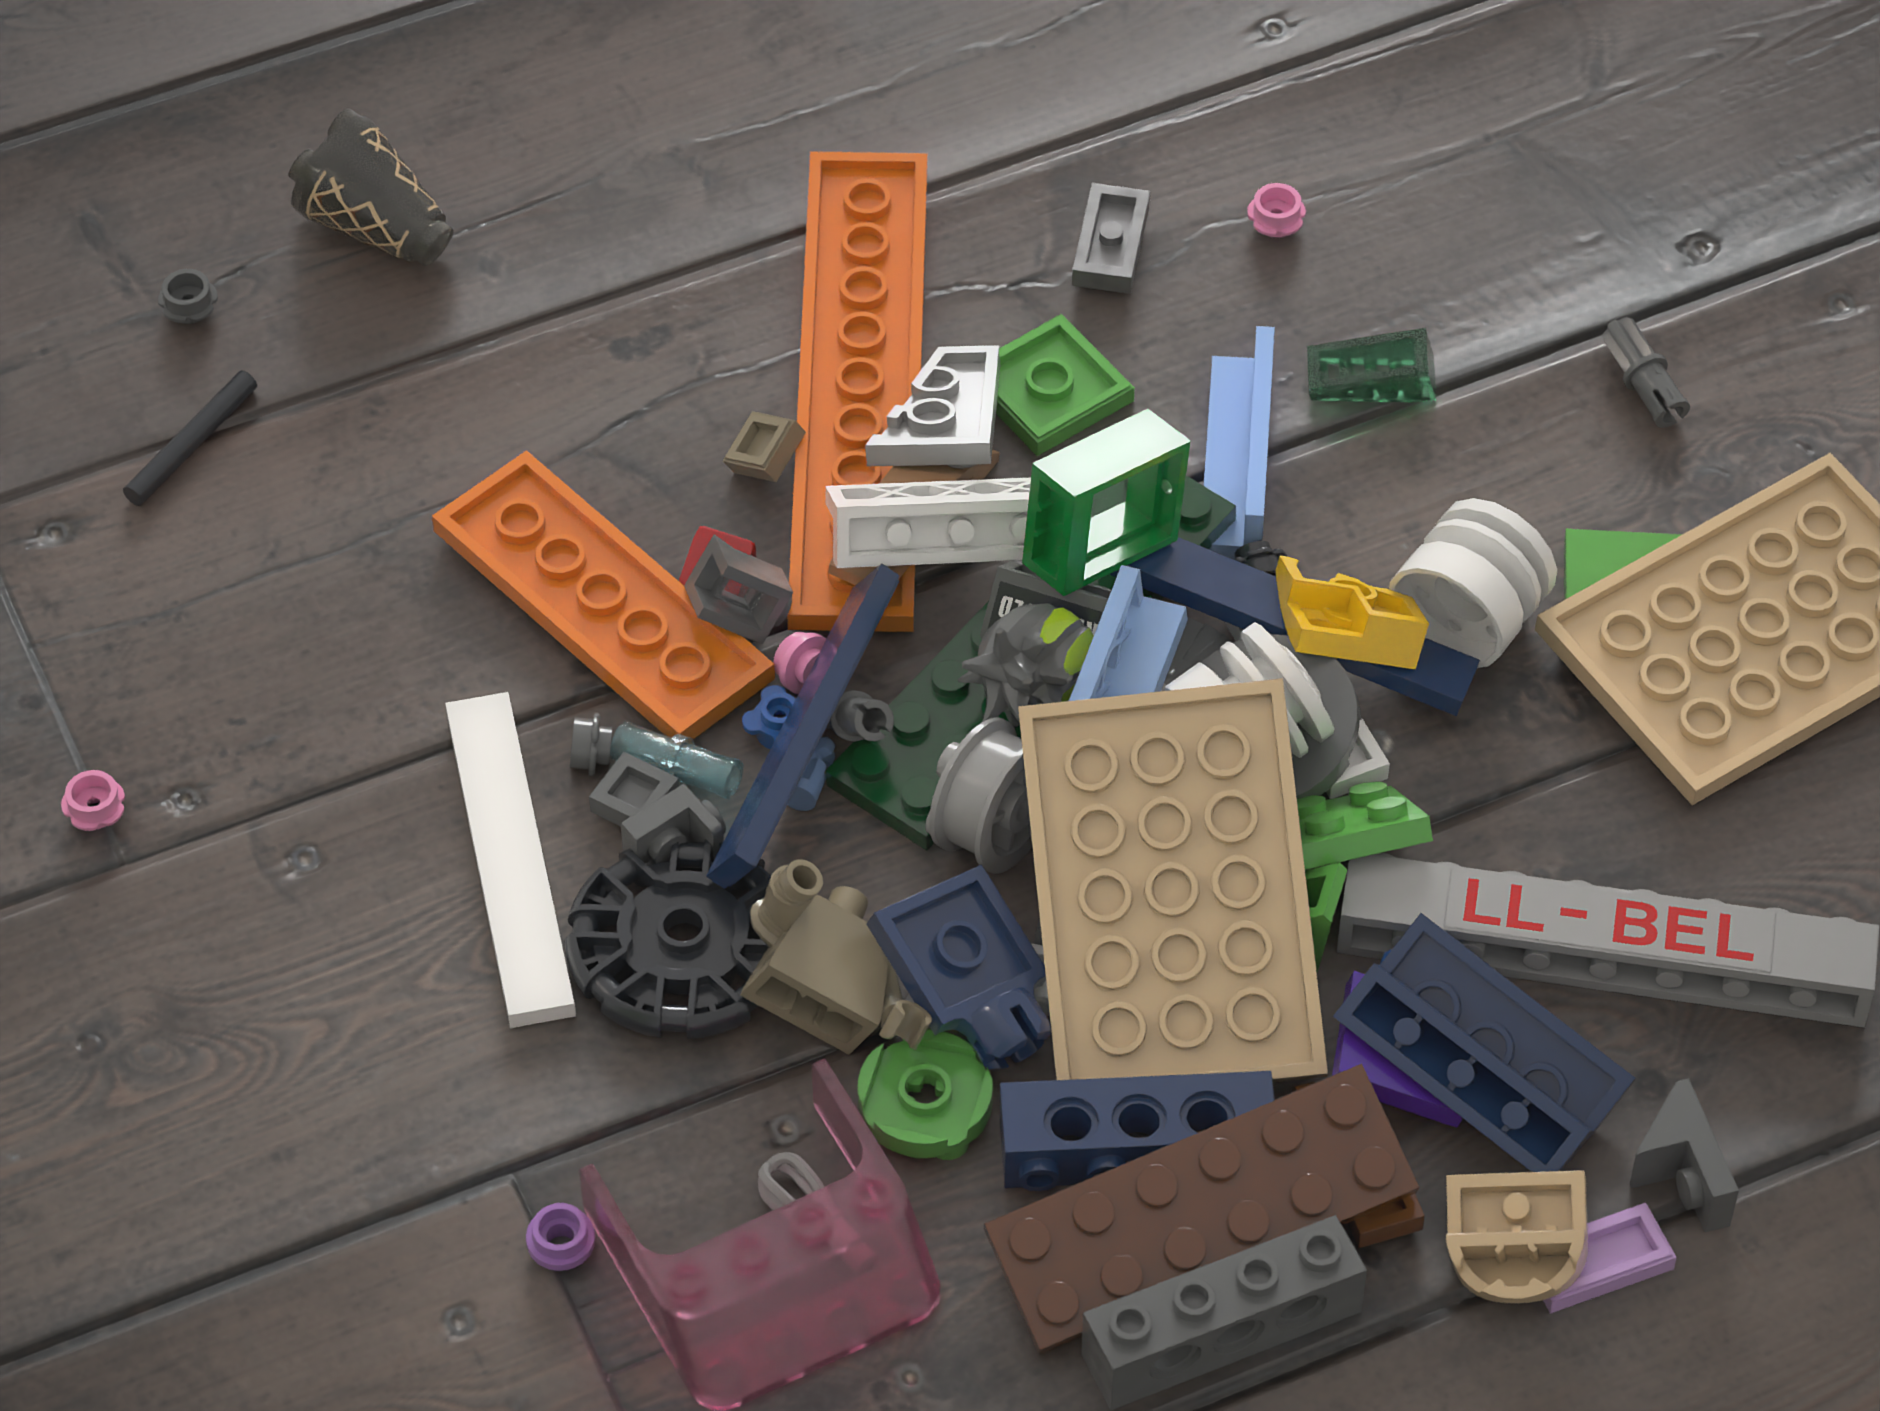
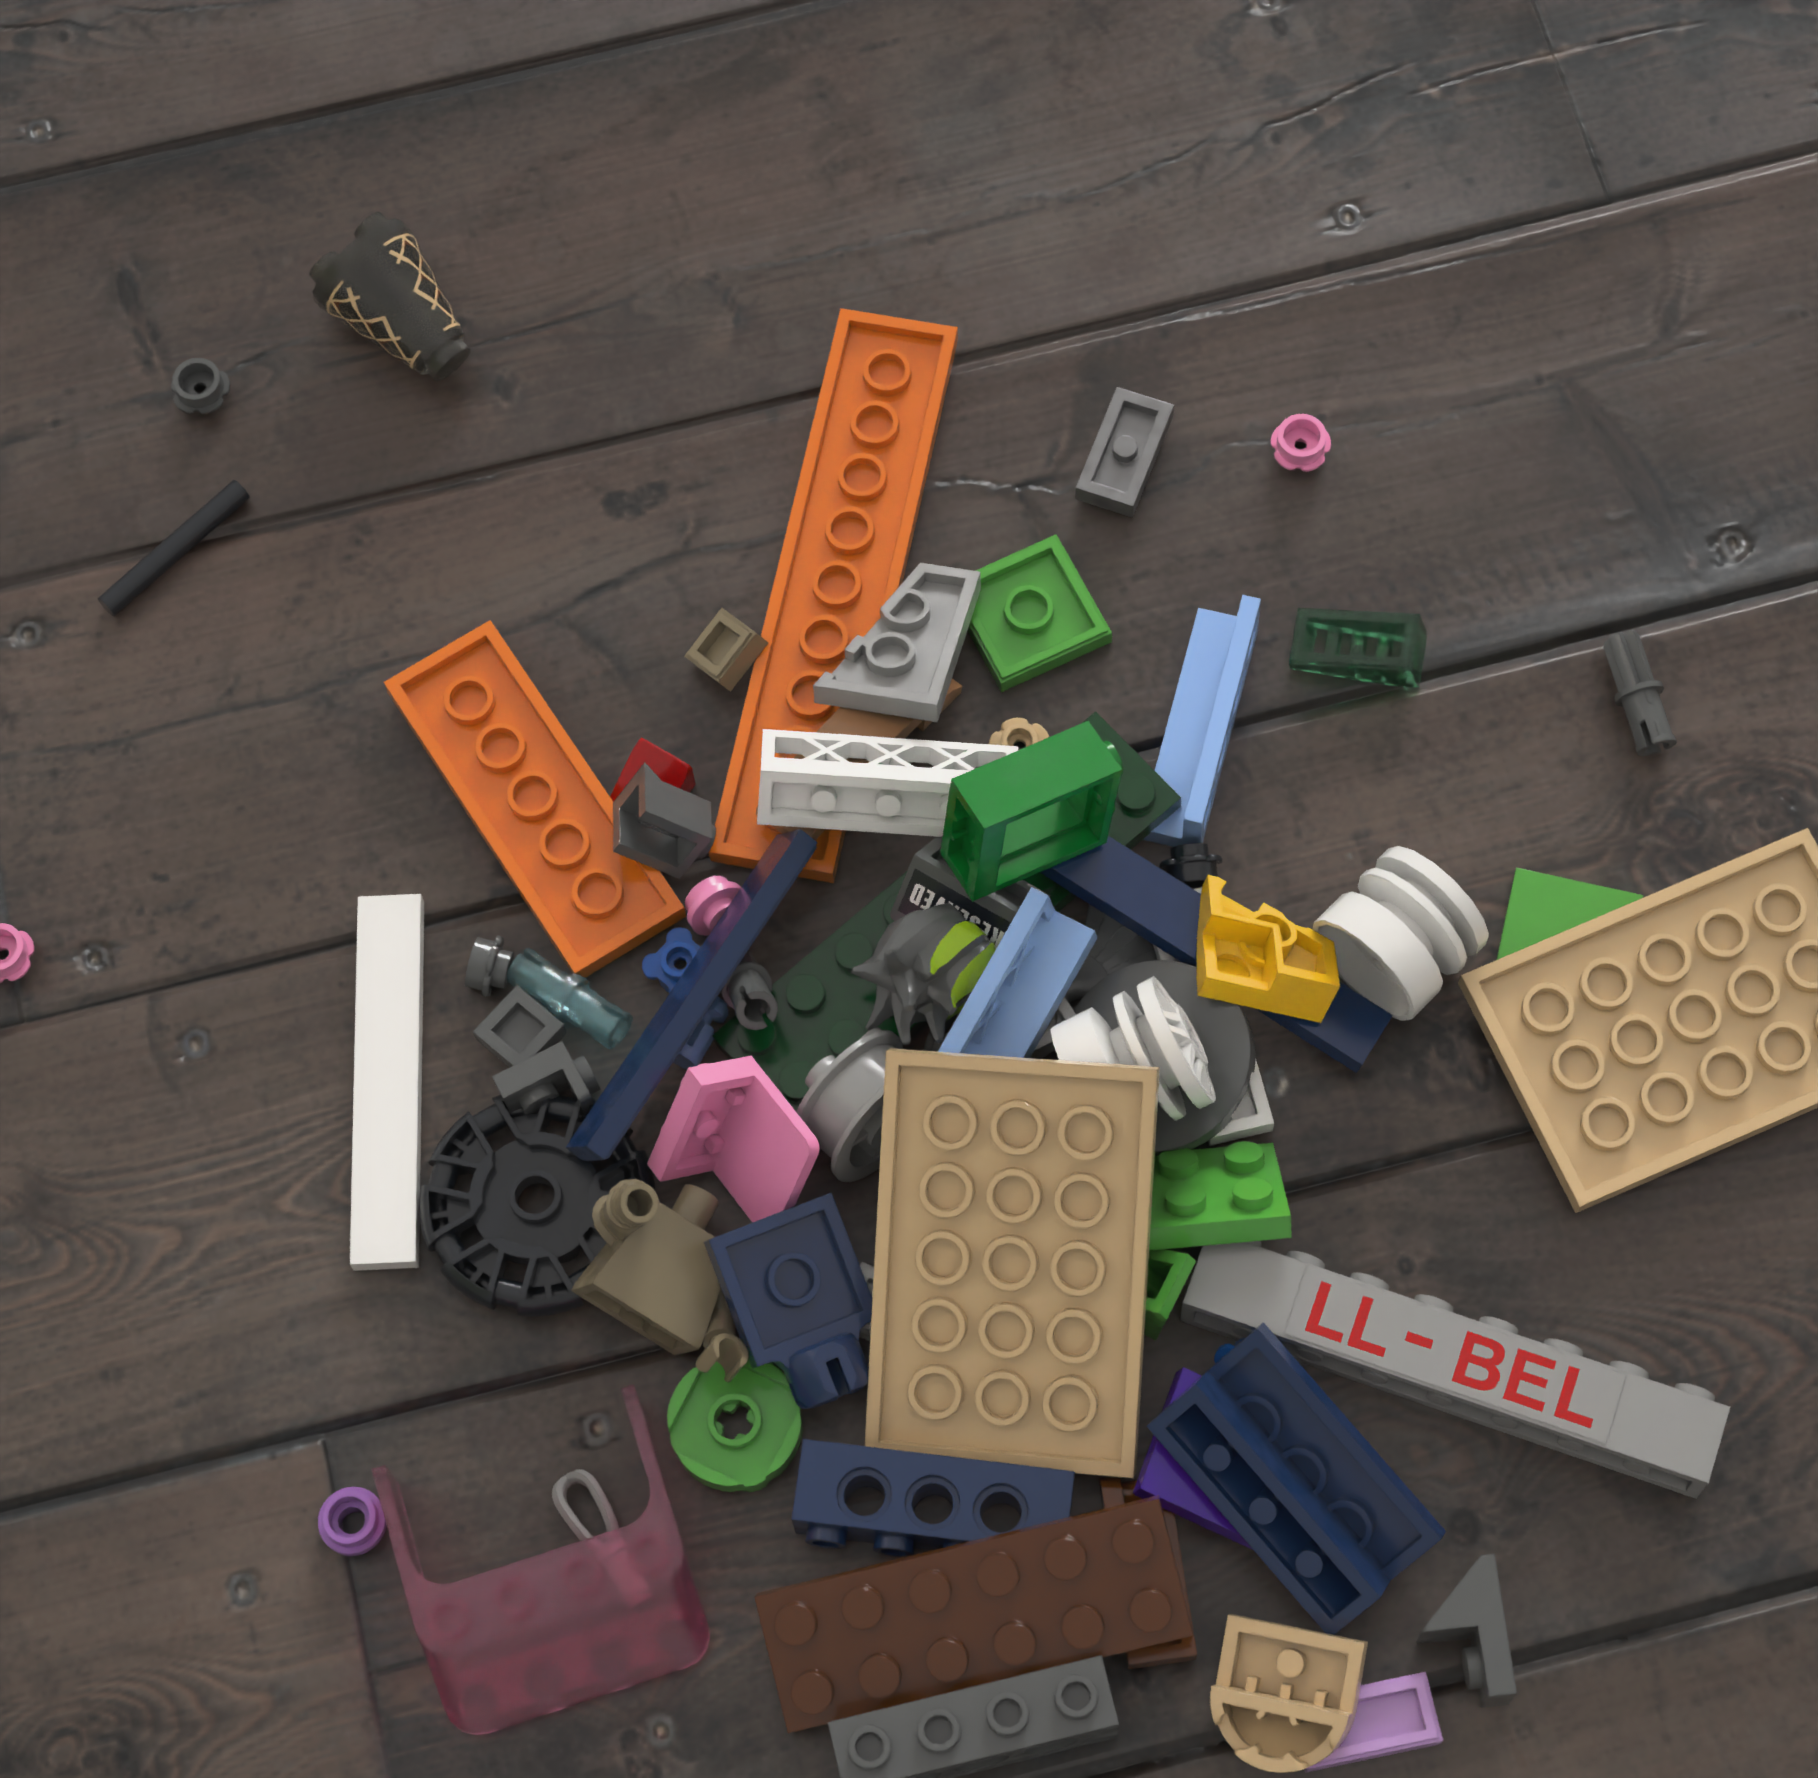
camera: 15 degrees right, 15 degrees up
none -> bright pink bracket [647,1056,820,1223]

